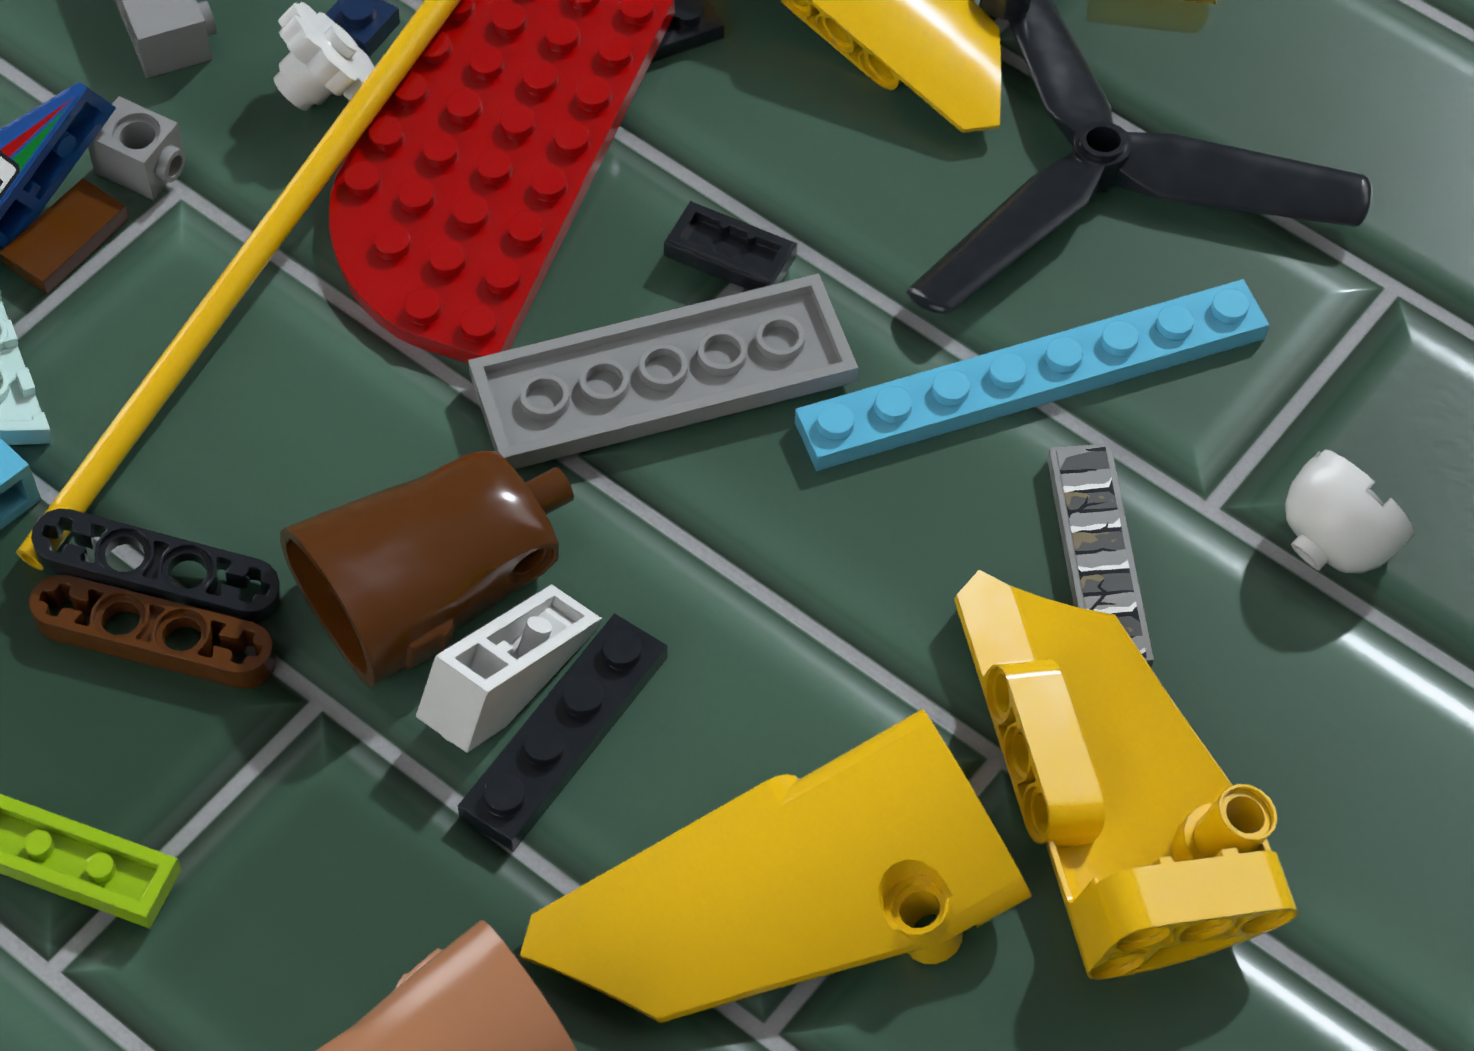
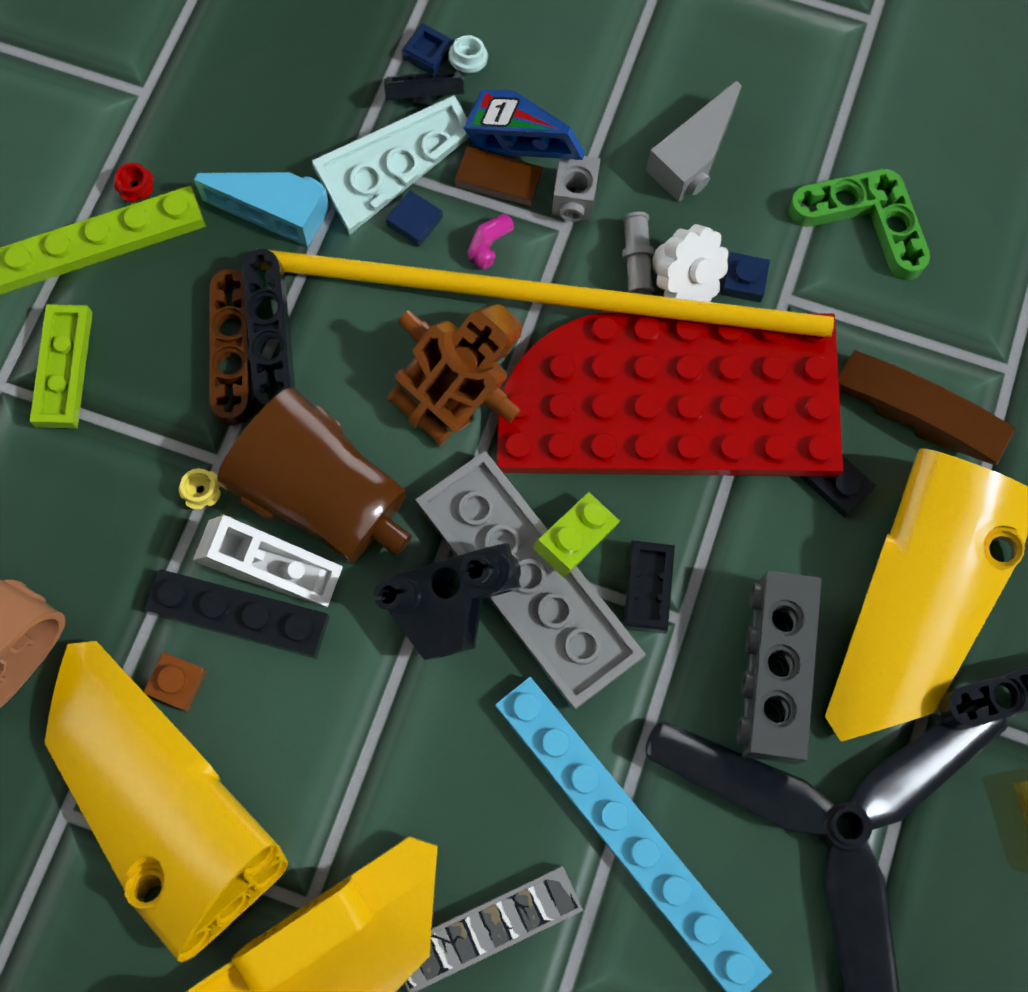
camera: 70 degrees right, 15 degrees up
none -> dark orange plate [143,652,207,713]
none -> light yellow plate [179,468,221,510]
none -> black piece [374,543,521,660]
none -> dark blue tile [386,190,443,247]
none -> dark orange piece [386,304,523,448]
none -> dark pink arm [467,213,514,269]
none -> lime plate [532,492,620,578]
none -> light grey pin [622,211,655,295]
none -> dark grey brick [737,570,822,765]

